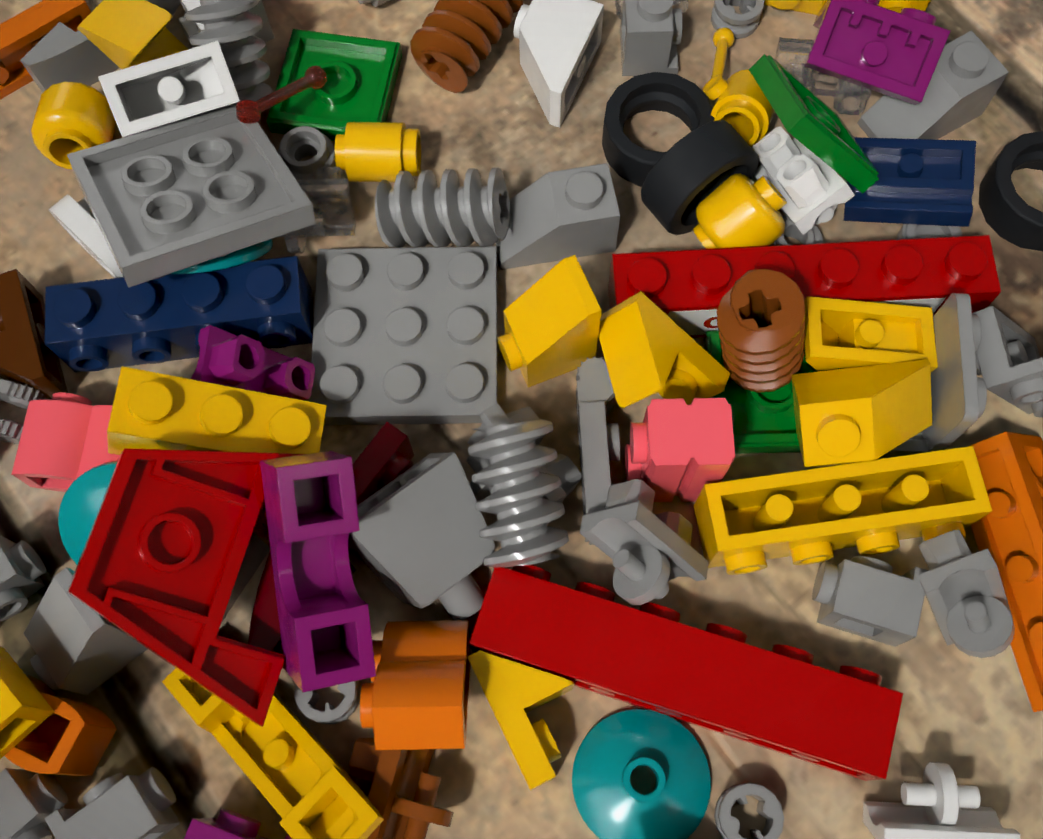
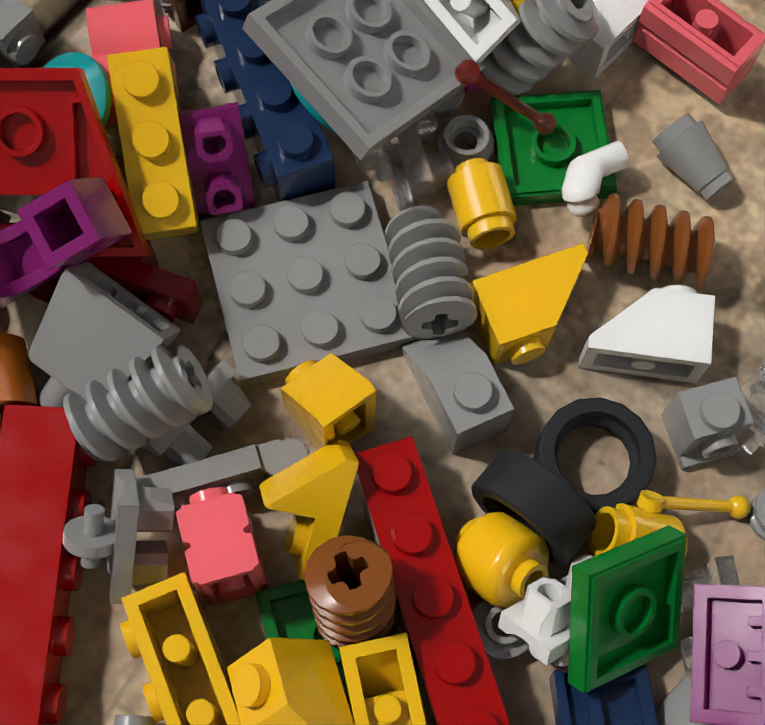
camera: 70 degrees right, 0 degrees up
none -> yellow slope [471,243,588,365]
none -> white arm [562,141,629,217]

